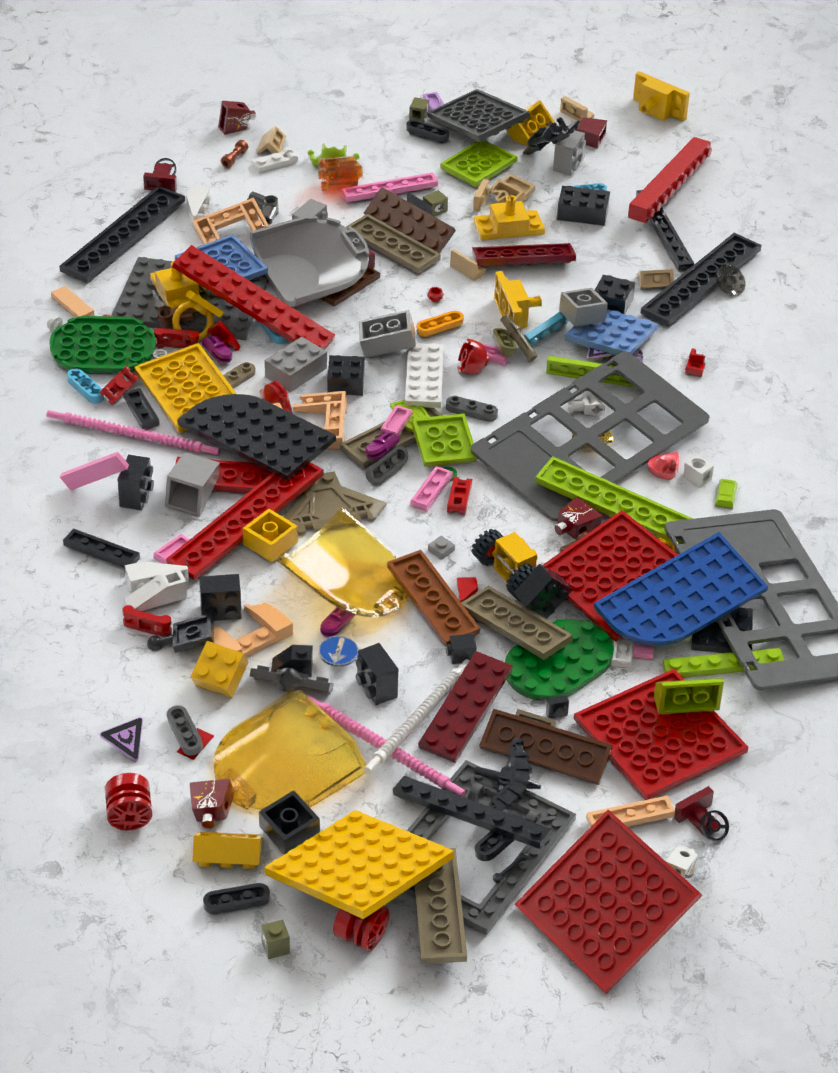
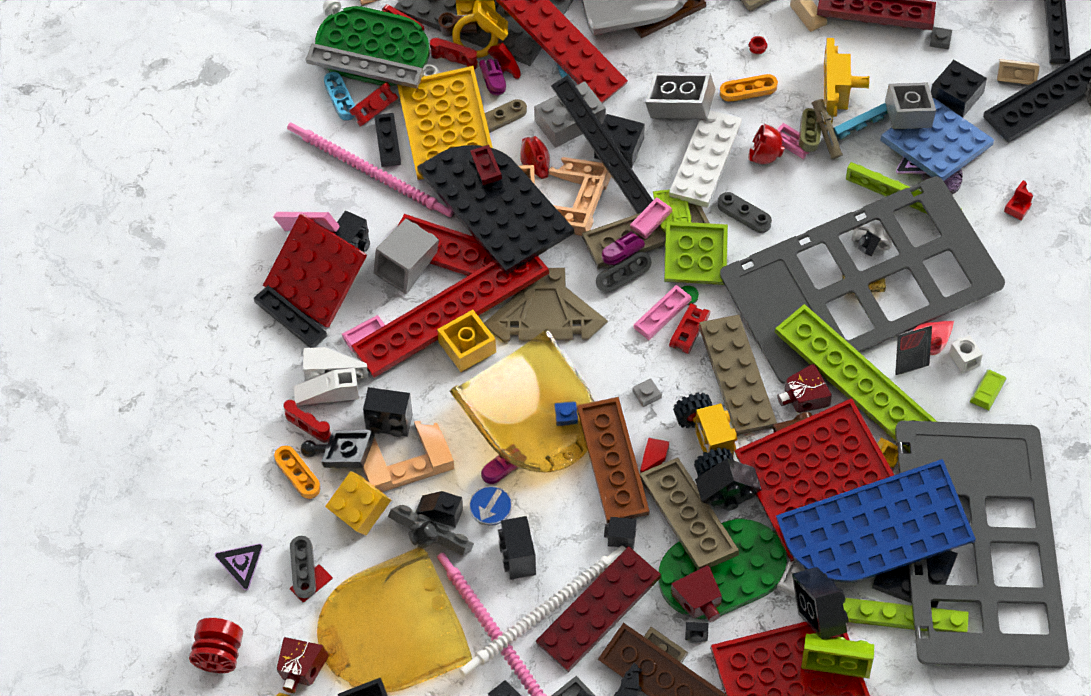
camera: 20 degrees right, 15 degrees up
none -> red plate [263,214,367,327]
none -> light orange plate [274,446,320,499]
none -> light grey plate [305,43,424,89]
none -> dark red plate [470,145,502,185]
none -> black tile [551,75,653,214]
none -> blue plate [555,402,578,426]
none -> dark red torso [671,565,722,622]
none -> dark tan plate [698,315,777,435]
none -> black brick [792,567,849,639]
none -> black plate [858,231,881,256]
none -> black sticker [895,325,932,375]
none -> dark grey plate [930,27,952,50]

